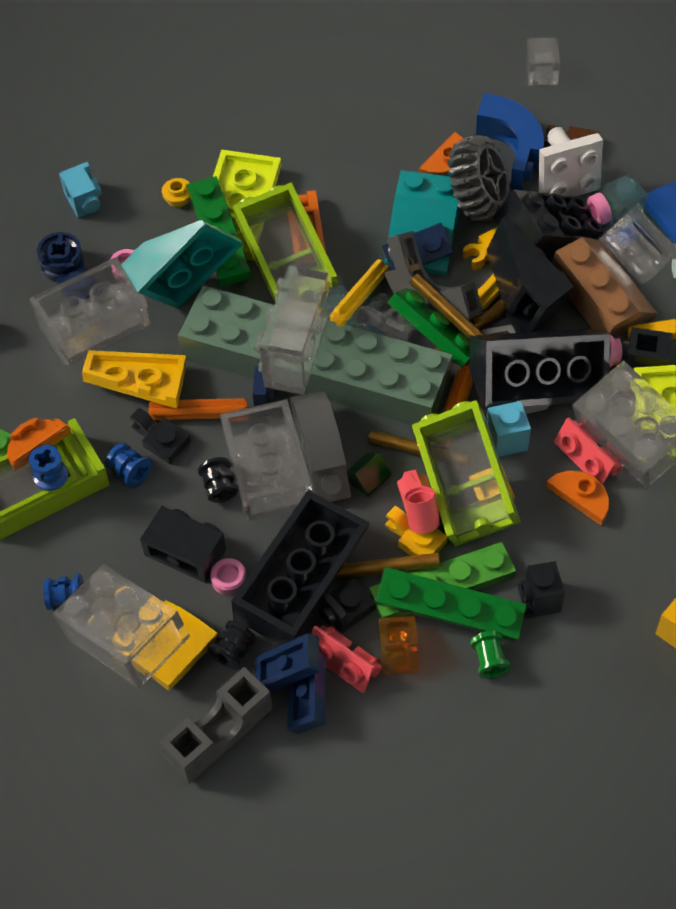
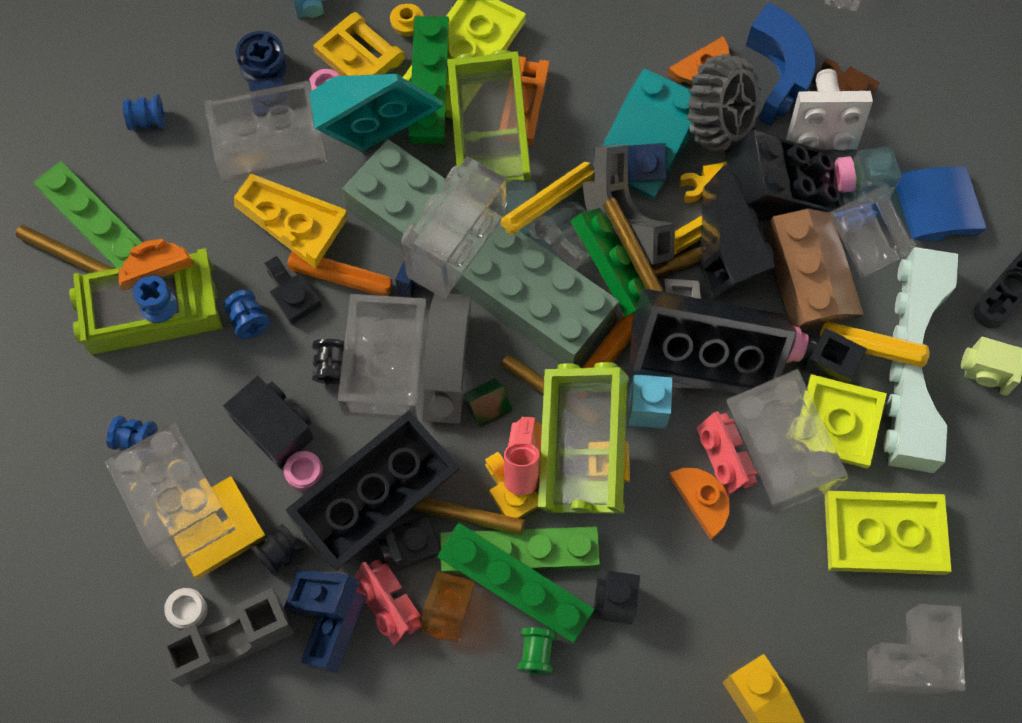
camera: 15 degrees right, 10 degrees up
none -> white tile [164,588,207,630]
none -> yellow plate [313,12,405,76]

